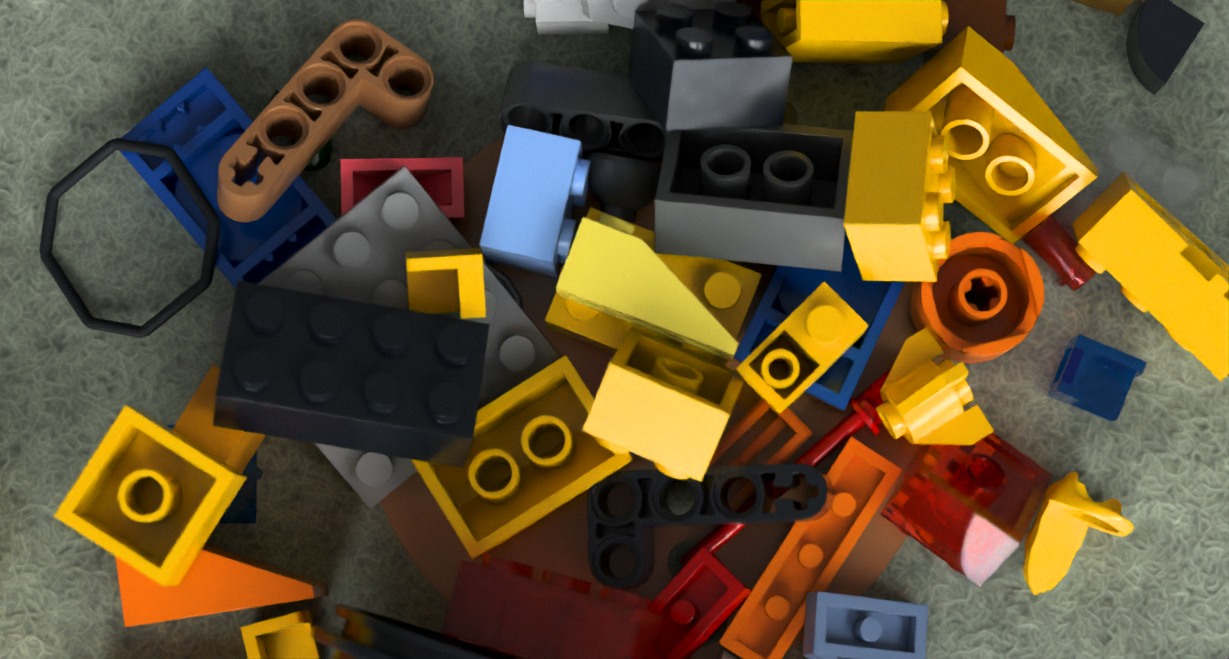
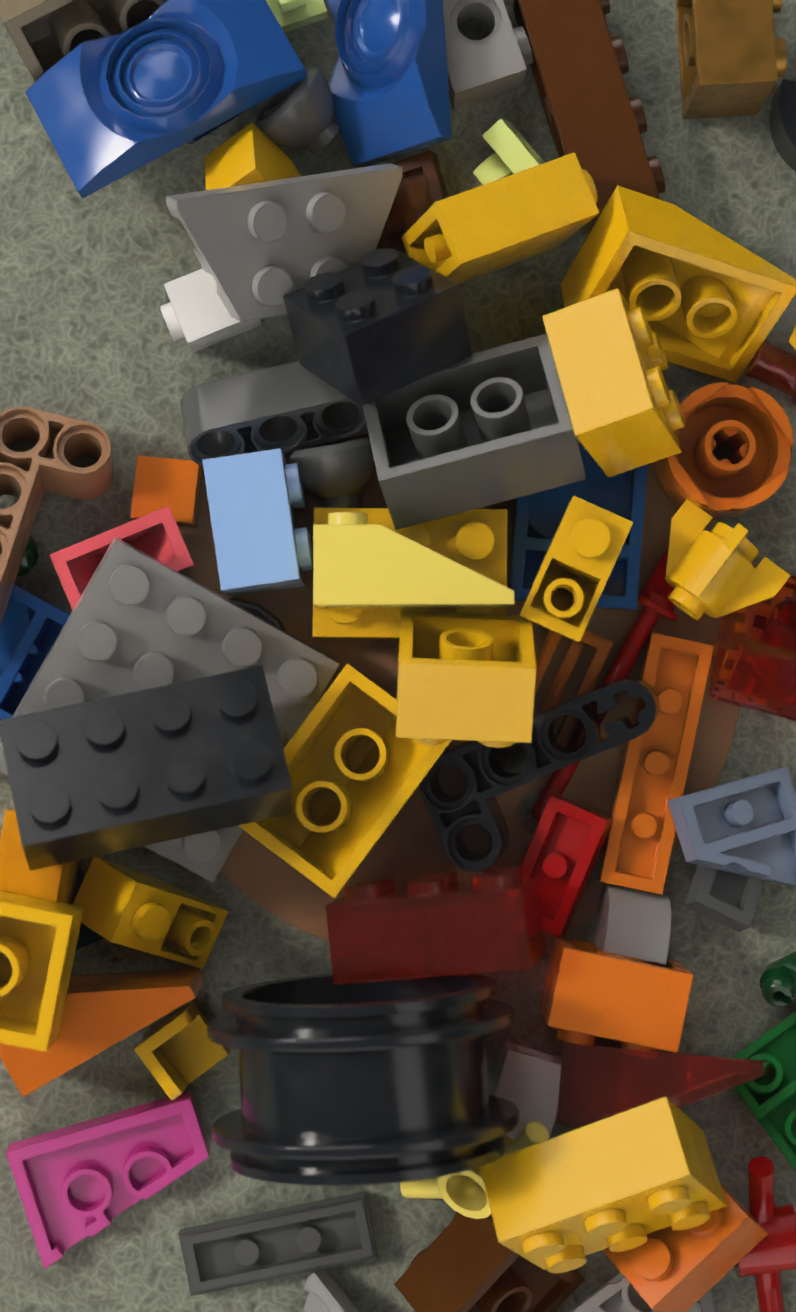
camera: 25 degrees left, 5 degrees up
yellow panel [405,247,486,319] -> none
none -> yellow slope [72,856,229,969]
none -> orange tile [130,455,203,527]

